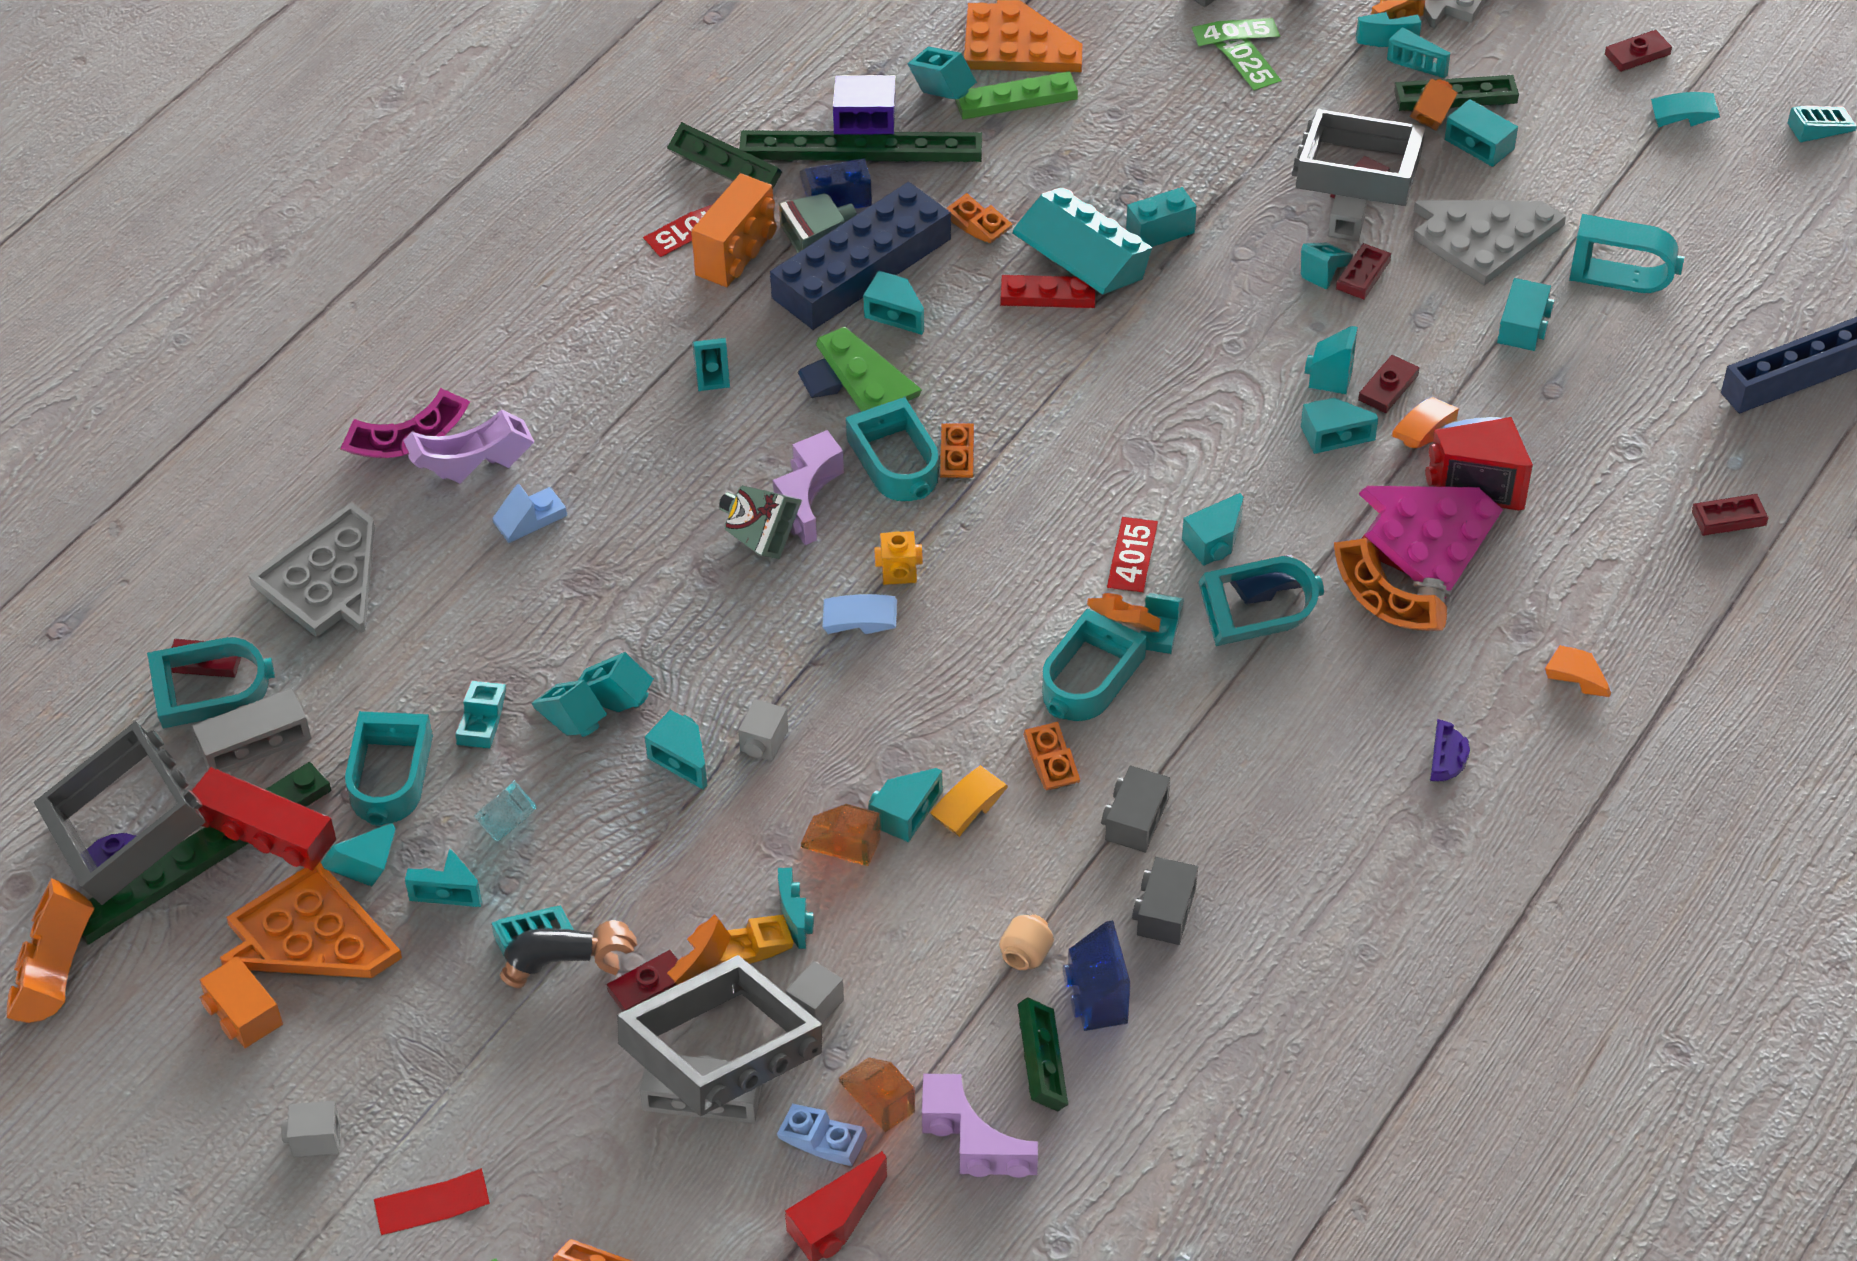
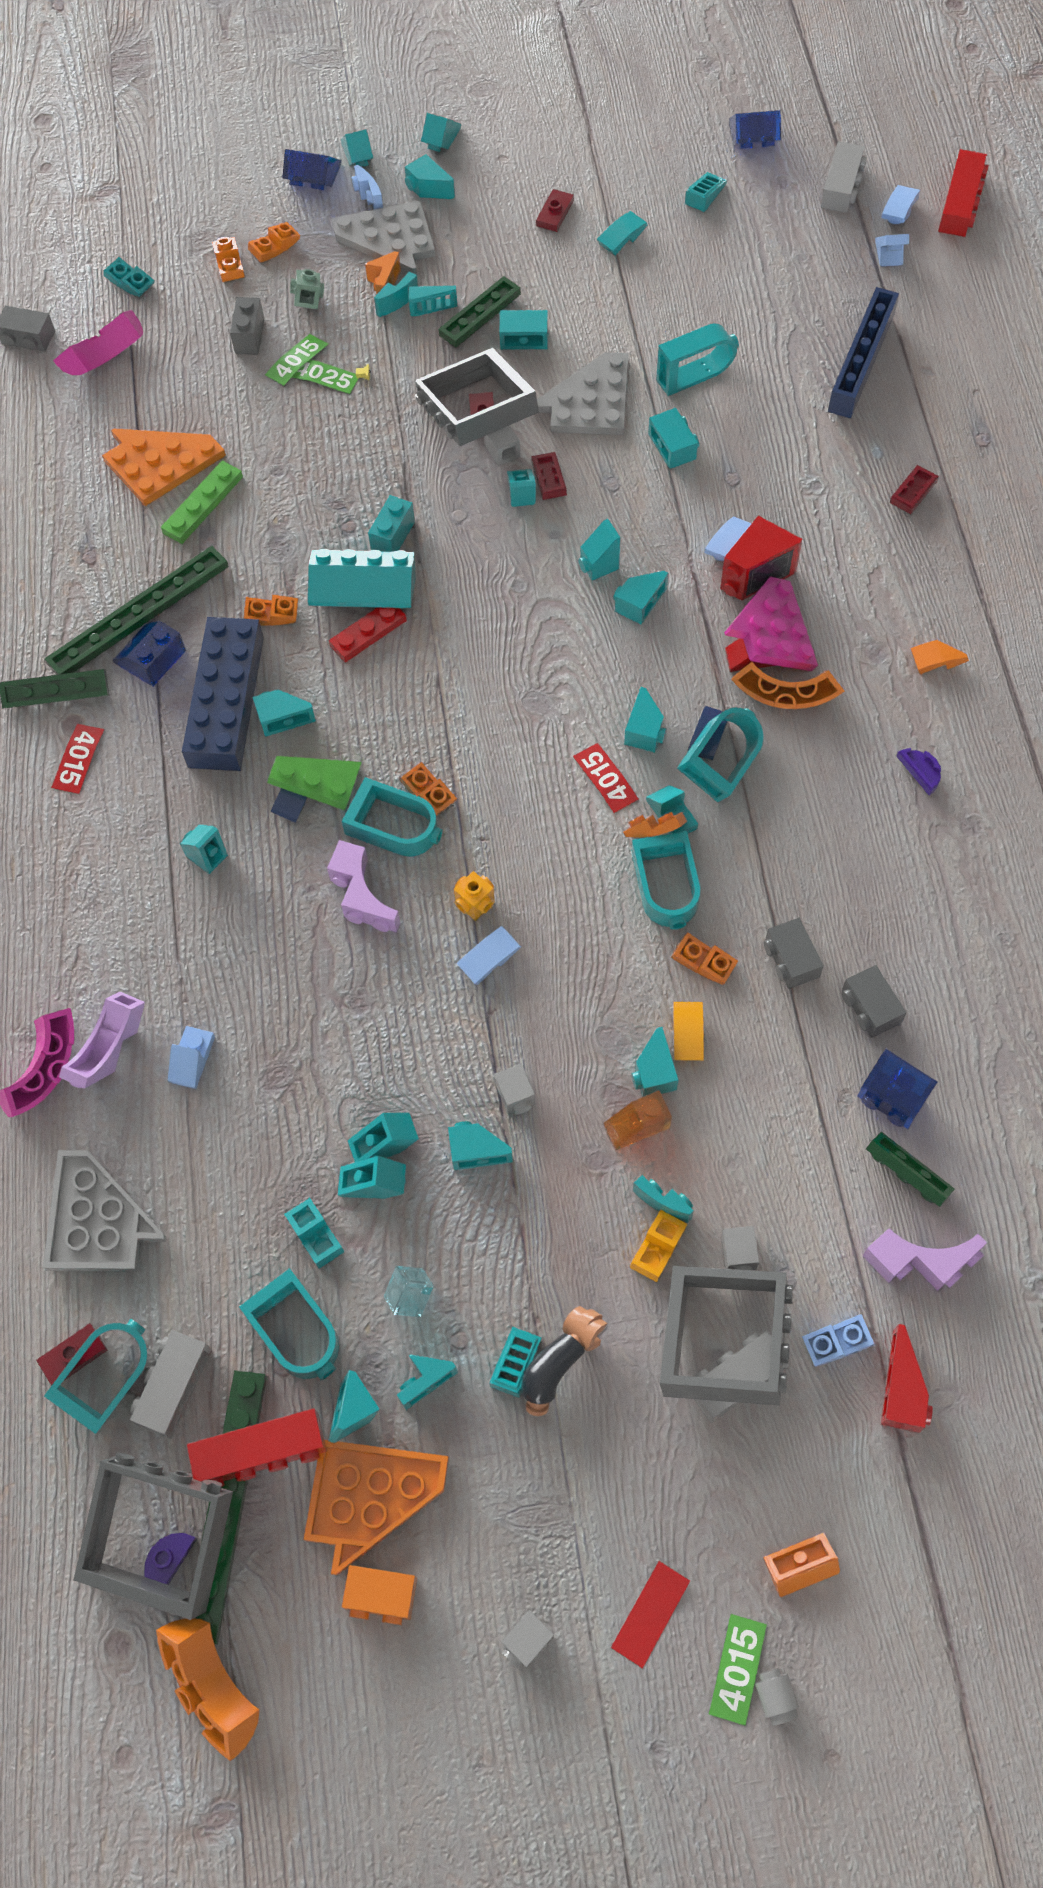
camera: 40 degrees left, 15 degrees up
dark red plate [606,950,678,1012] -> none
orange slope [667,914,731,985] -> none
orange brick [691,173,777,288] -> none
torso [719,485,802,559] -> none
sand green torso [779,194,857,253] -> none
brick [833,76,896,134] -> none
clear orange slope [839,1057,915,1132] -> none
teal brick [907,46,977,100] -> none
light nougat head [999,915,1054,970] -> none
dark red plate [1358,354,1420,413] -> none
orange slope [1392,397,1459,448] -> none
orange brick [1409,78,1458,131] -> none
light grey plate [1413,578,1451,602] -> none
none -> light yellow piece [356,364,371,380]

